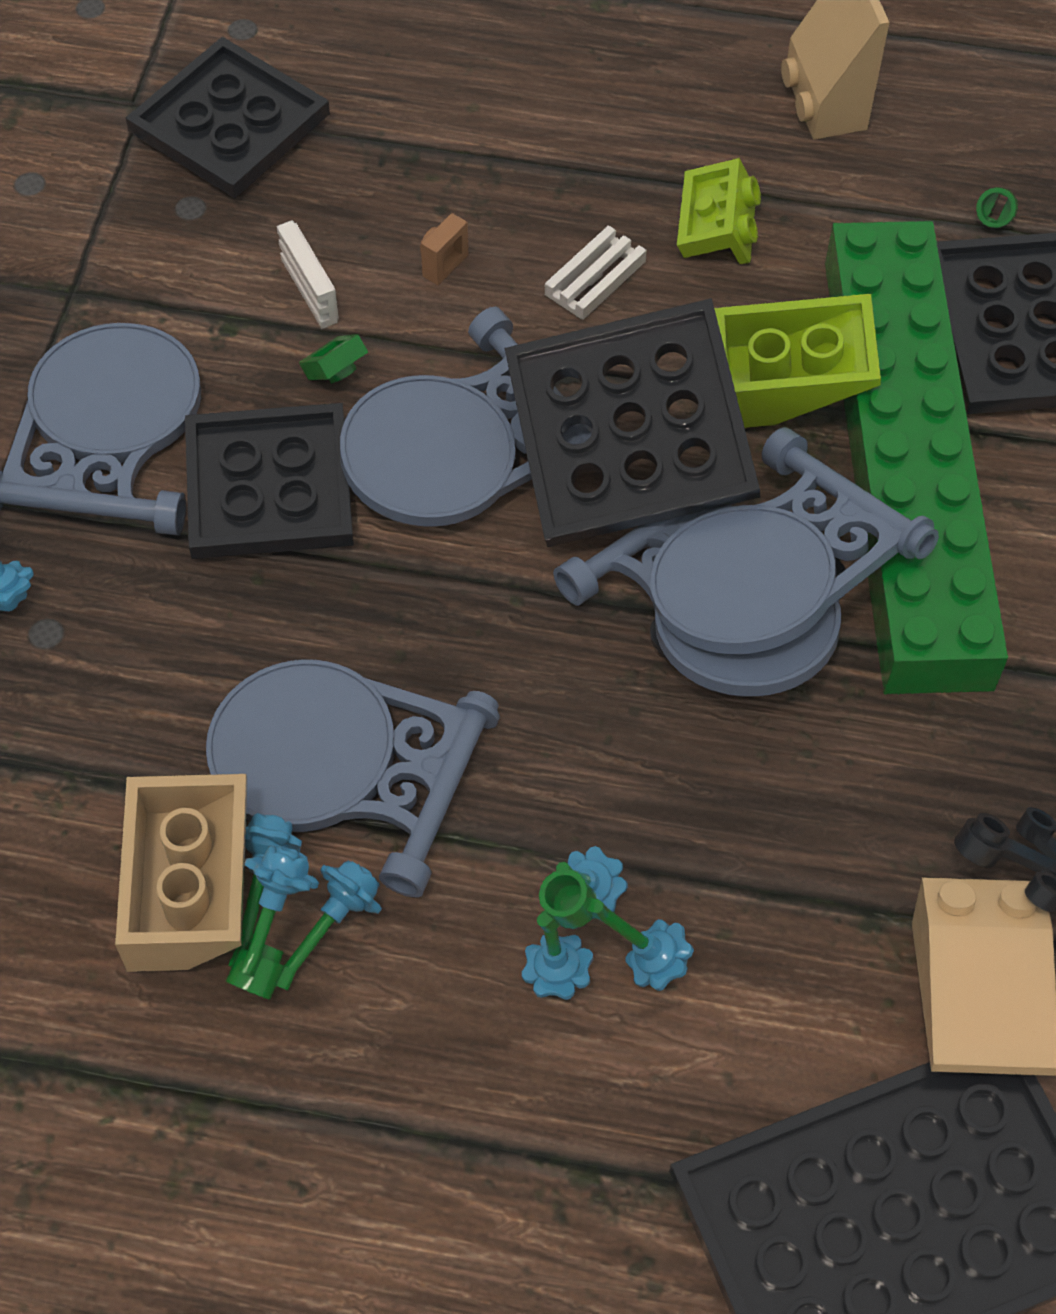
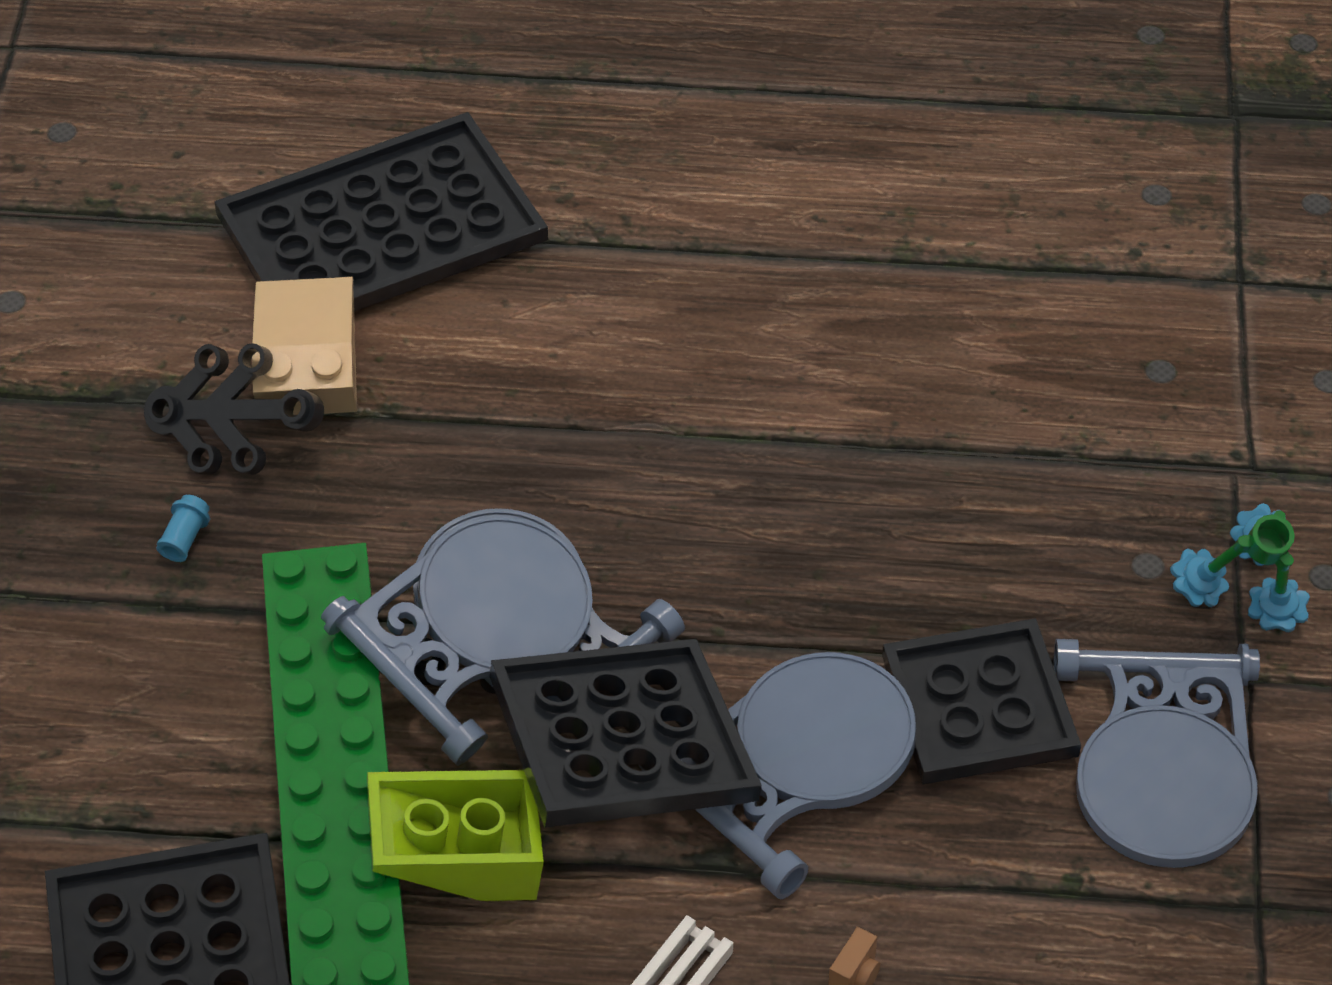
camera: 175 degrees right, 10 degrees down
tan slope [115,774,248,972] -> none
sand blue piece [206,660,500,898] -> none
plant [225,813,382,1000] -> none
white tile [276,220,339,329] -> none
green plate [298,334,368,383] -> none
dark azure plant [522,846,694,1000] -> none

